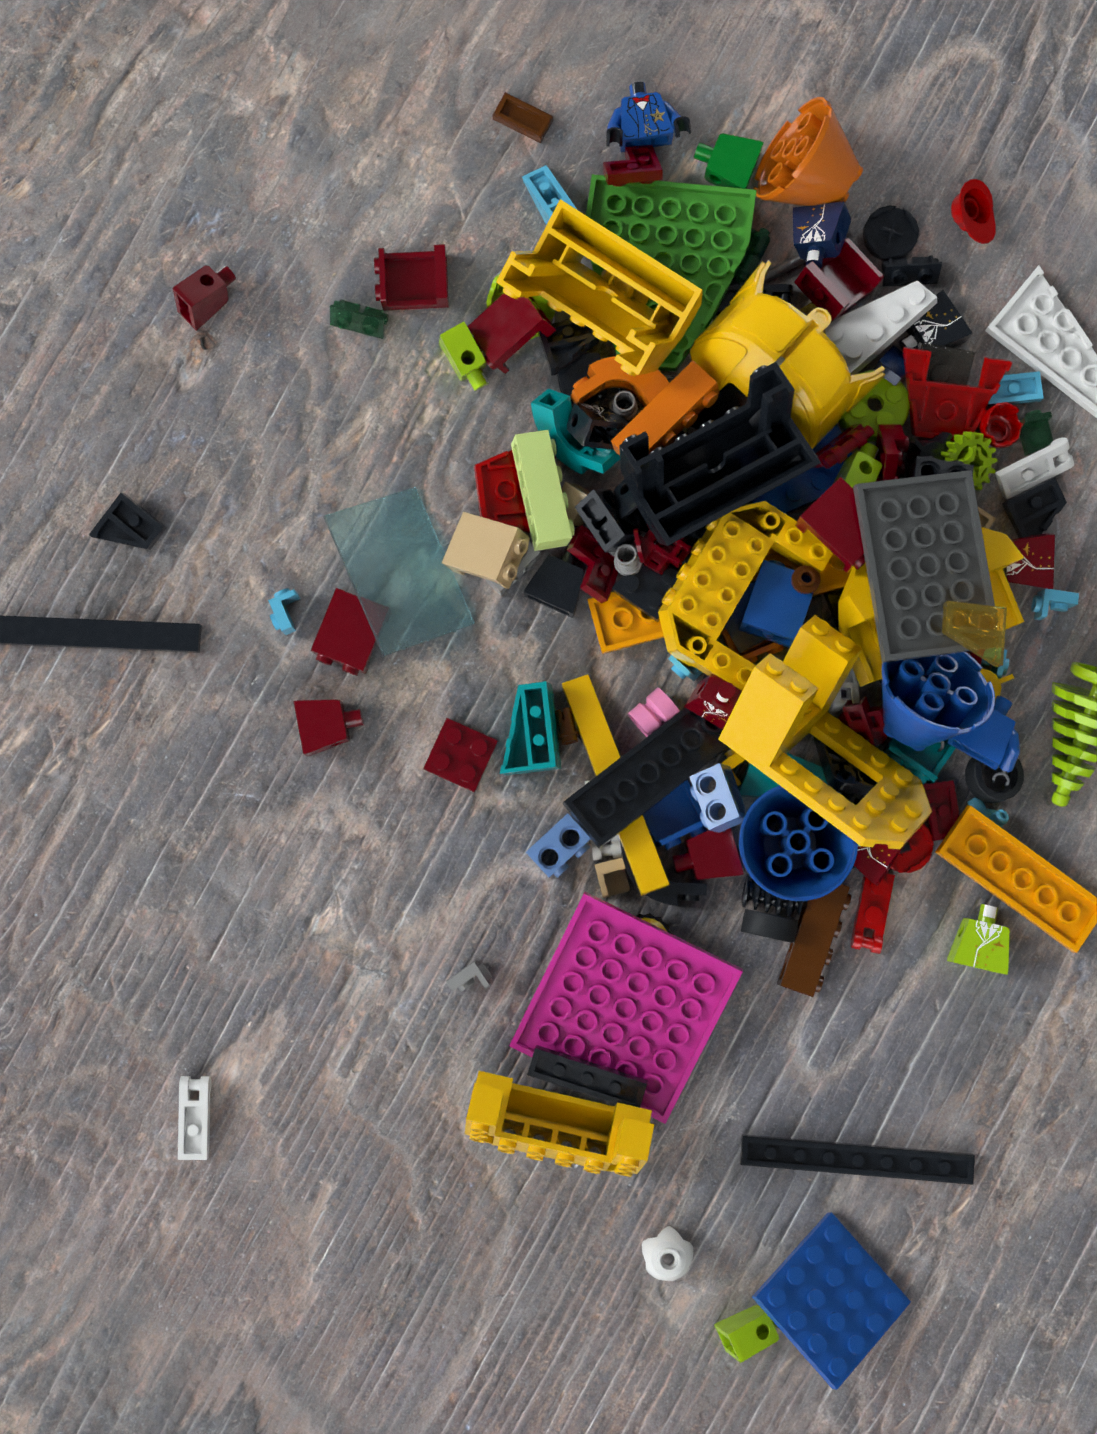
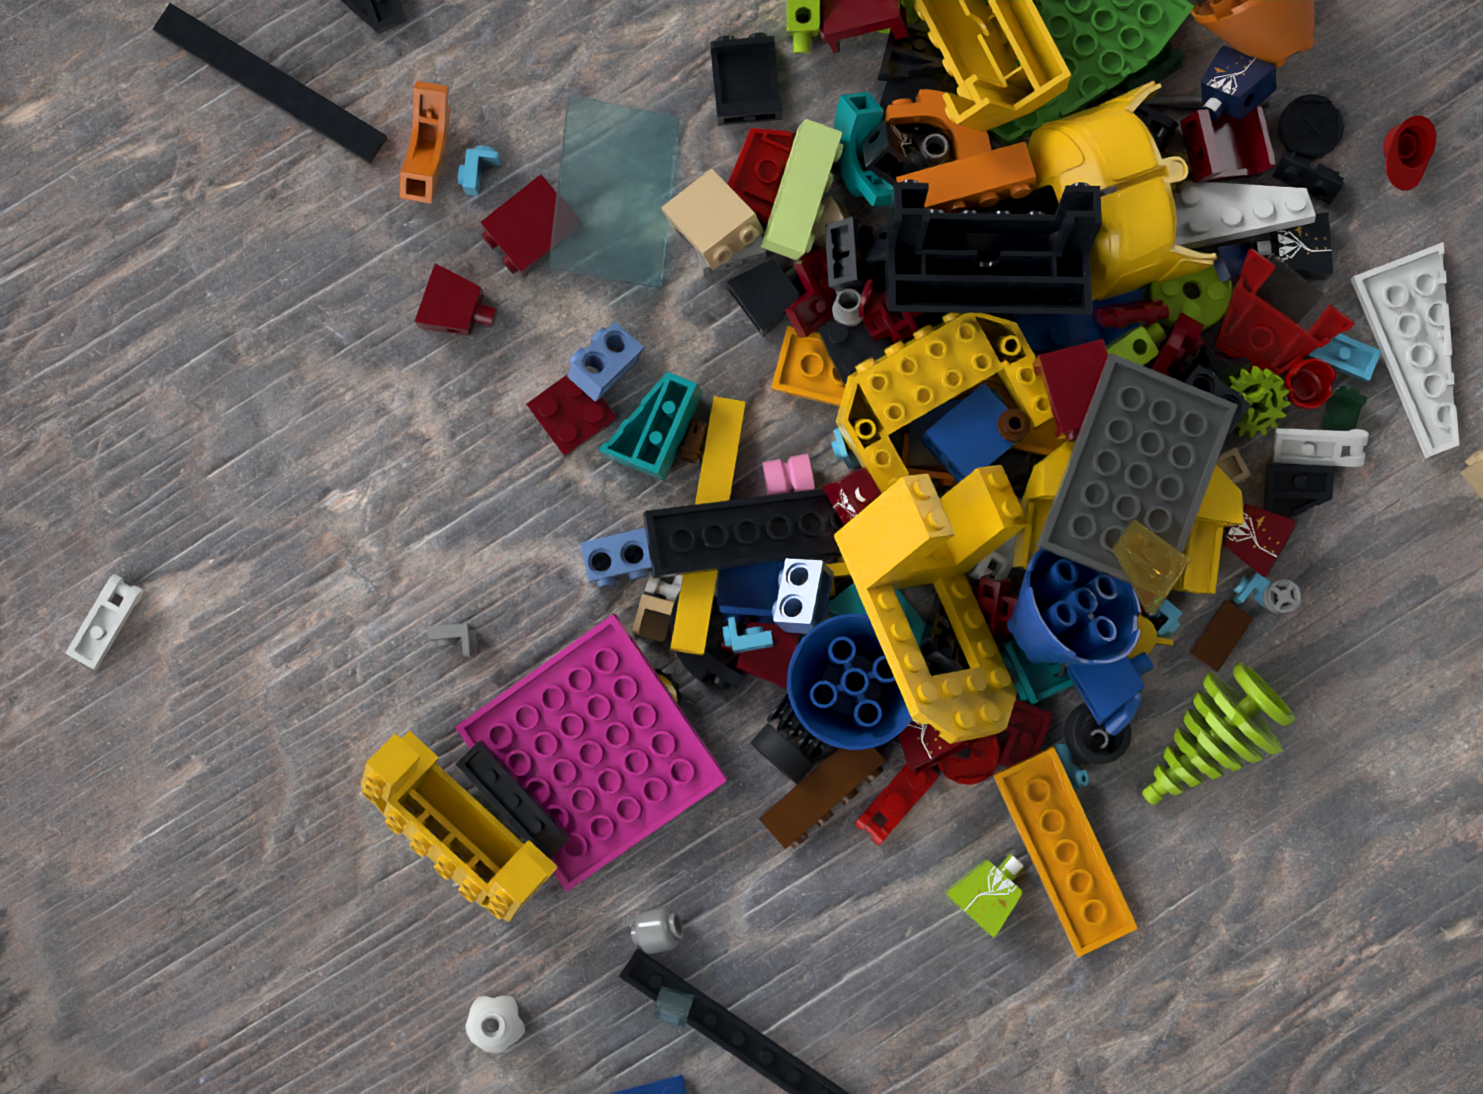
camera: 25 degrees right, 0 degrees up
none -> orange arch [400,81,451,204]
none -> medium blue brick [567,322,644,402]
none -> light grey head [631,907,683,954]
none -> clear light blue brick [652,986,693,1029]
none -> black panel [710,32,782,126]
none -> medium azure bracket [722,617,773,653]
none -> reddish brown tile [1188,599,1254,673]
none -> light grey wheel [1263,580,1301,614]

